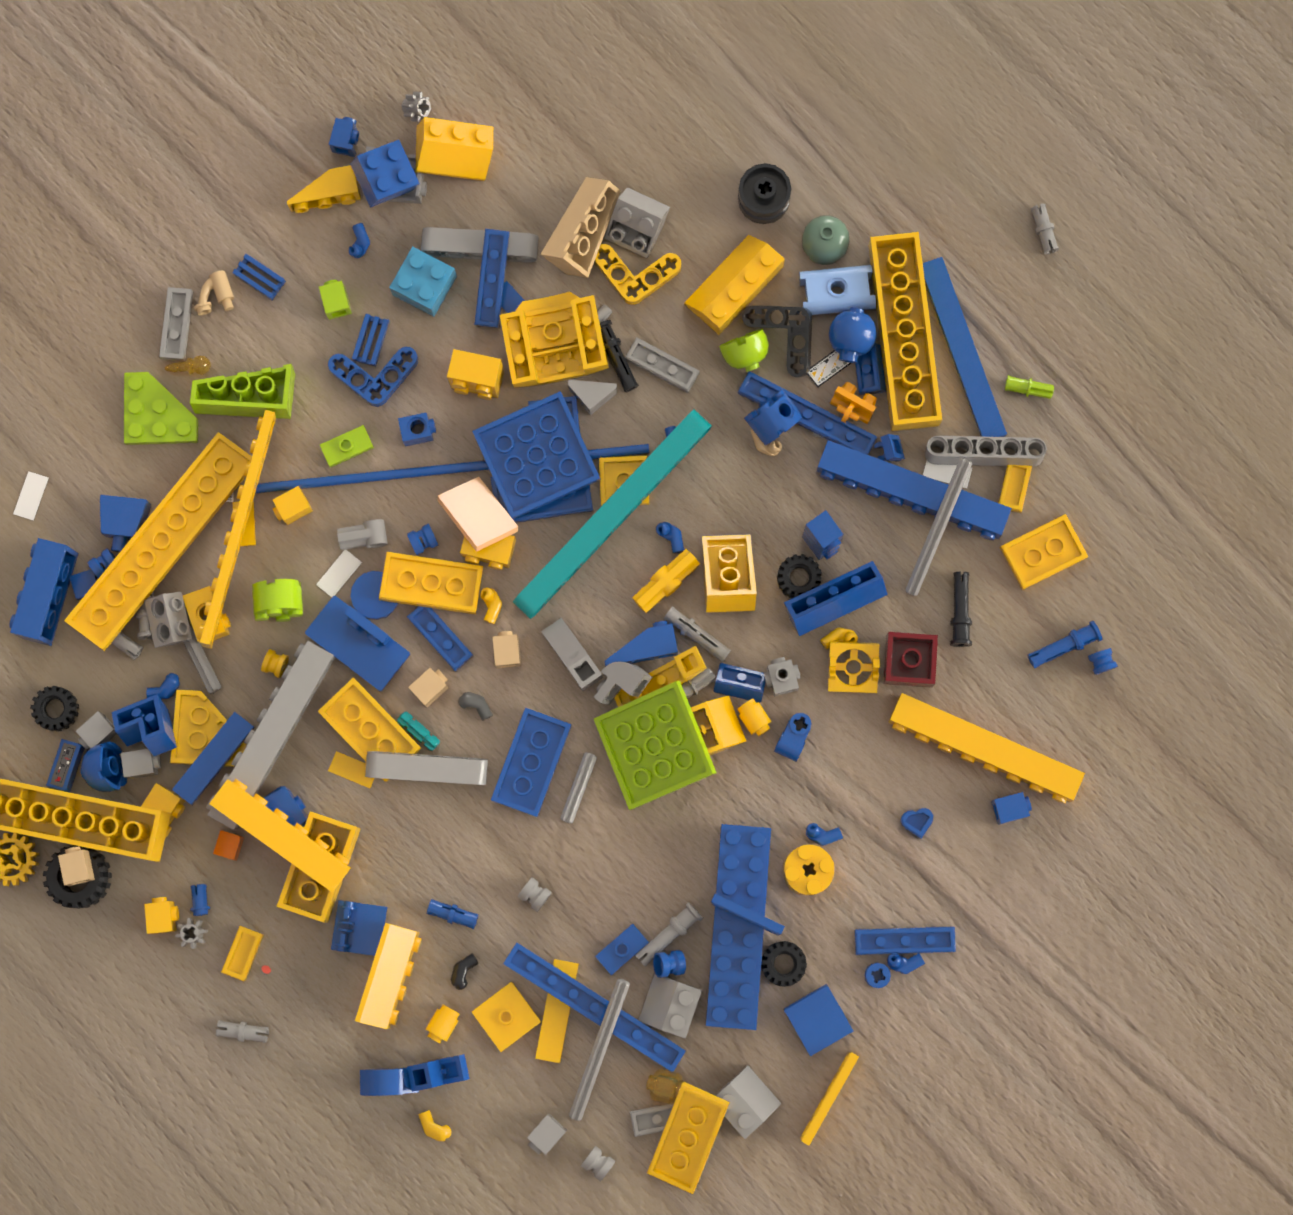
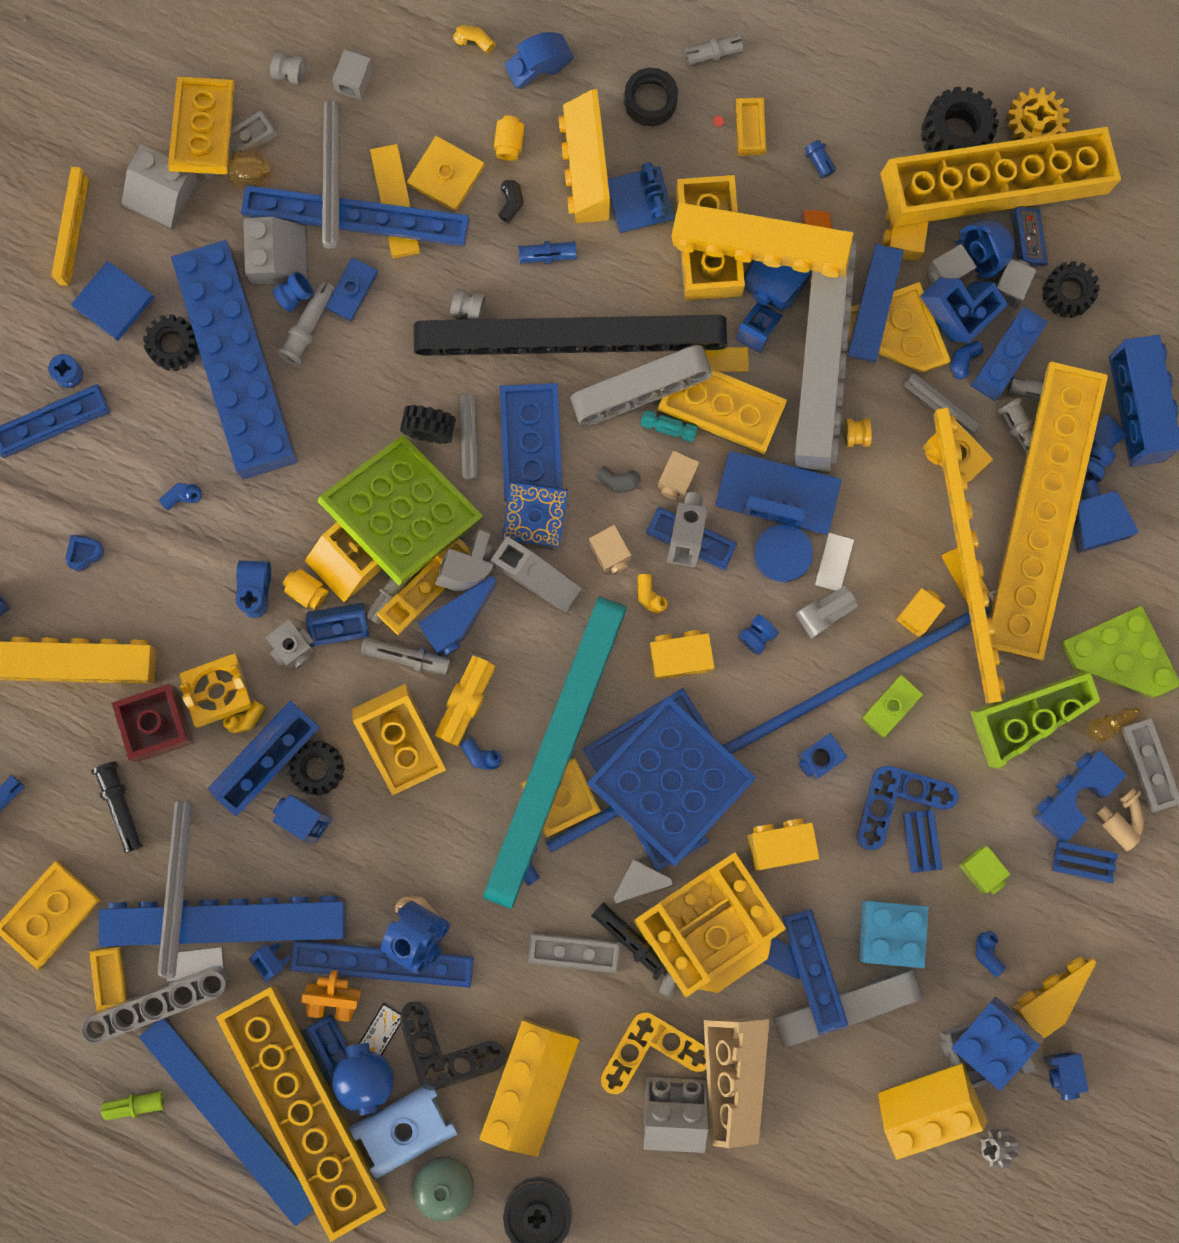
camera: 150 degrees right, 0 degrees up
tan brick [58,846,95,886] -> none
light grey brick [144,592,192,648] -> none
yellow brick [144,897,179,934] -> none
light grey gear [175,918,208,949] -> none
lime brick [252,579,303,622] -> none
yellow tile [379,552,483,615] -> none
blue brick [407,1054,470,1092] -> none
light nougat tile [437,477,518,552] -> none
blue tile [711,894,785,936] -> none
lime cylinder [719,329,769,372] -> none
yellow brick [783,845,834,896] -> none
blue arm [887,953,925,974] -> none
none -> black tyre [400,405,456,444]
none -> black beam [413,315,728,356]
none -> blue plate [502,480,568,548]
none -> black tyre [624,67,678,127]
none -> light grey torso [667,492,707,568]
none -> blue slope [736,302,783,354]
none -> blue arch [971,306,1048,401]
none -> blue arch [1034,750,1127,842]

